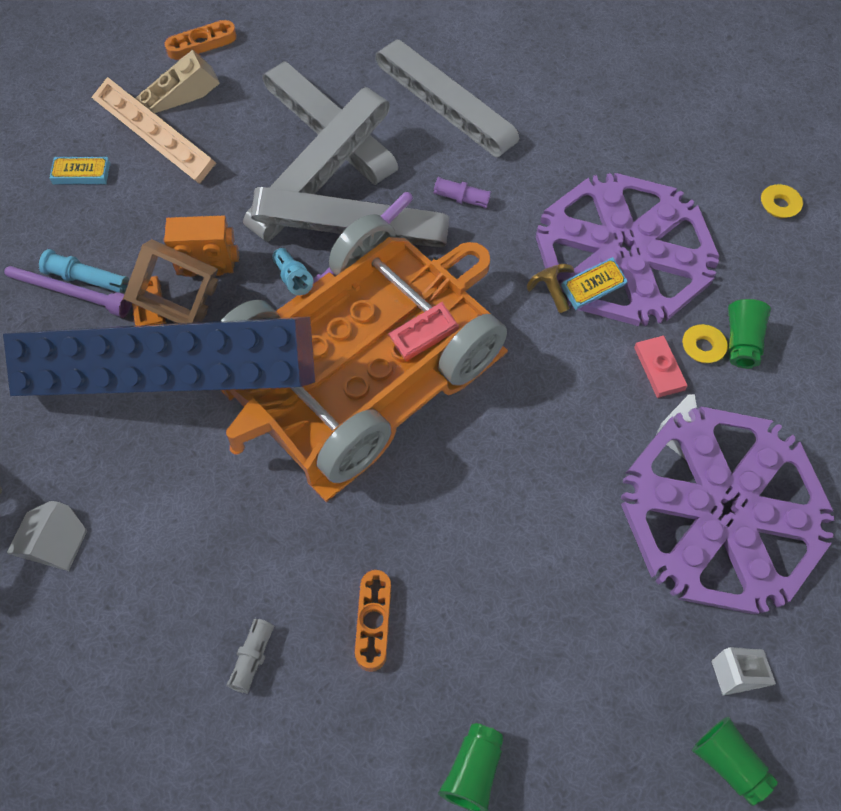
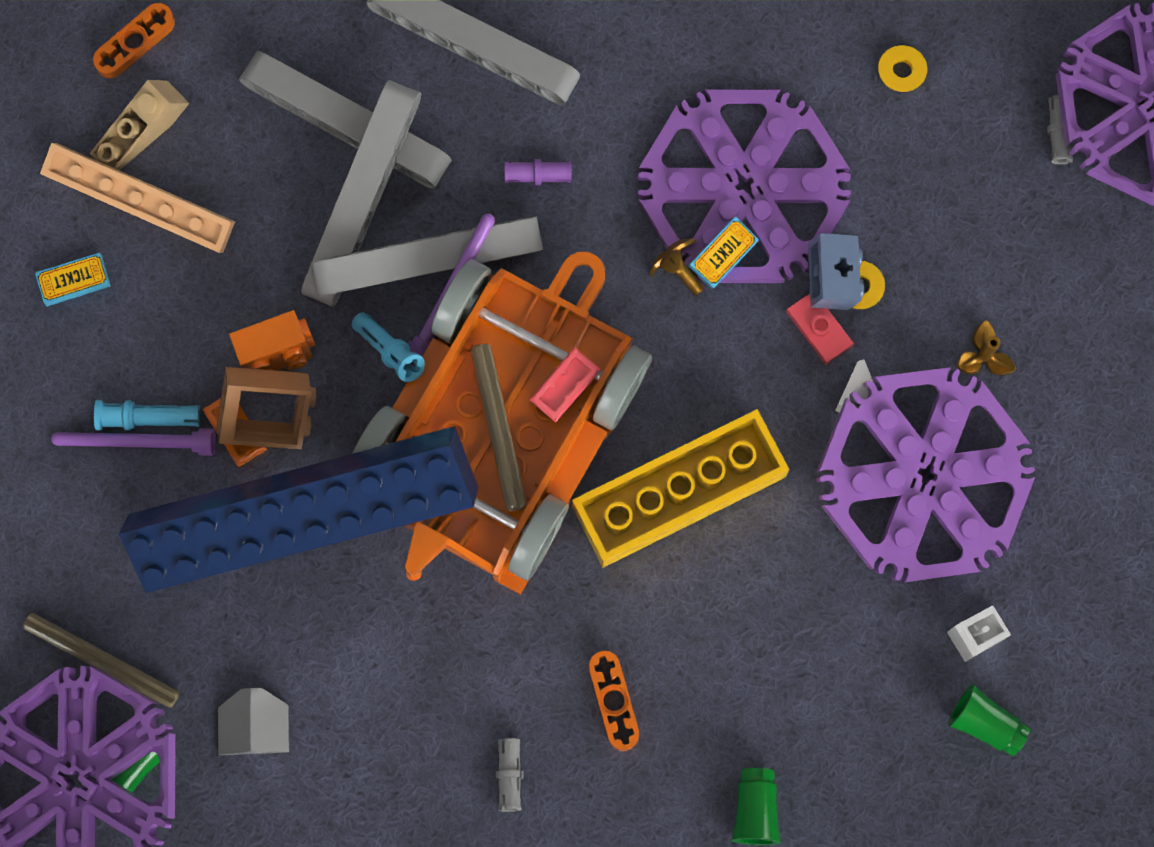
camera: 20 degrees left, 15 degrees up
green plant [728,299,771,369] -> none
none -> dark tan axle [471,344,527,511]
none -> yellow brick [572,409,789,568]
none -> sand blue brick [808,233,864,310]
none -> pearl gold plant [957,320,1016,375]

